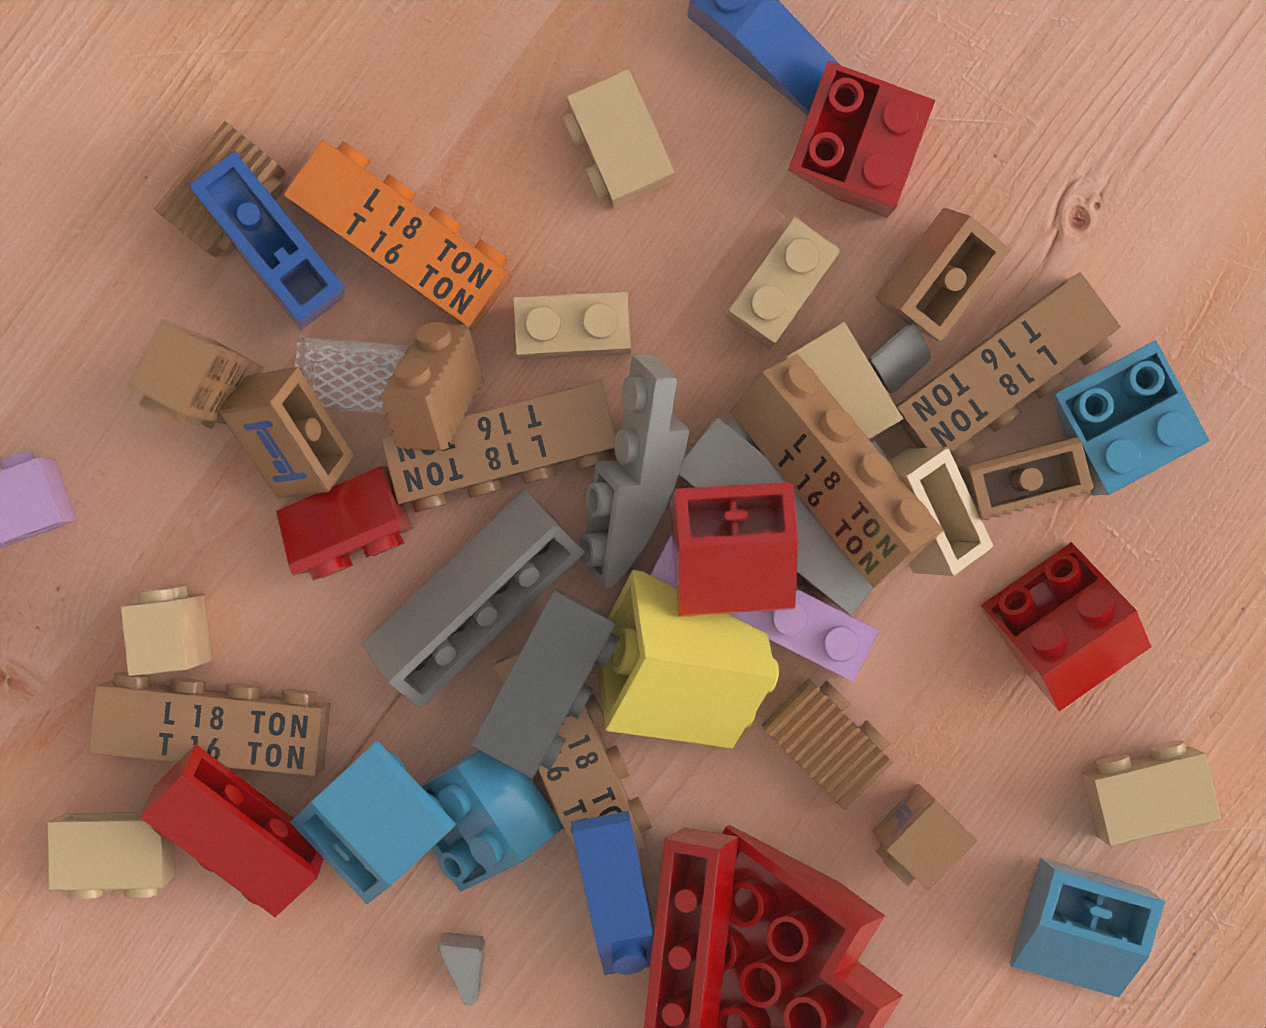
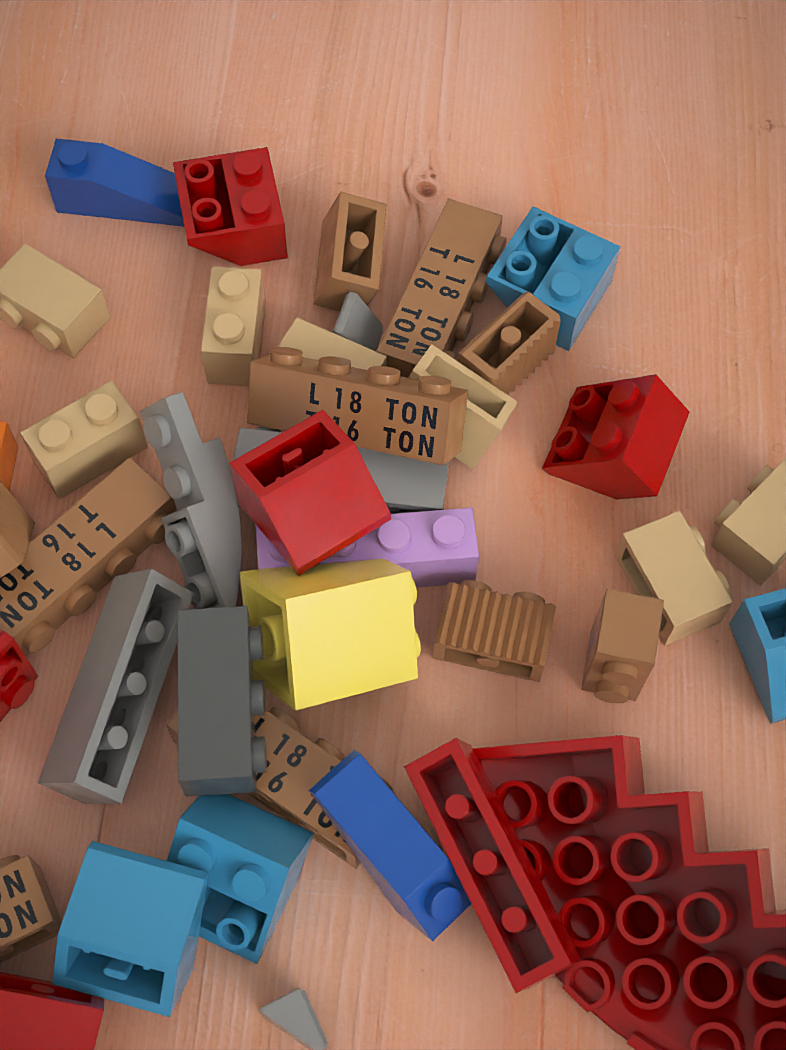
camera: 35 degrees left, 25 degrees down
none -> tan piece [615,511,733,646]

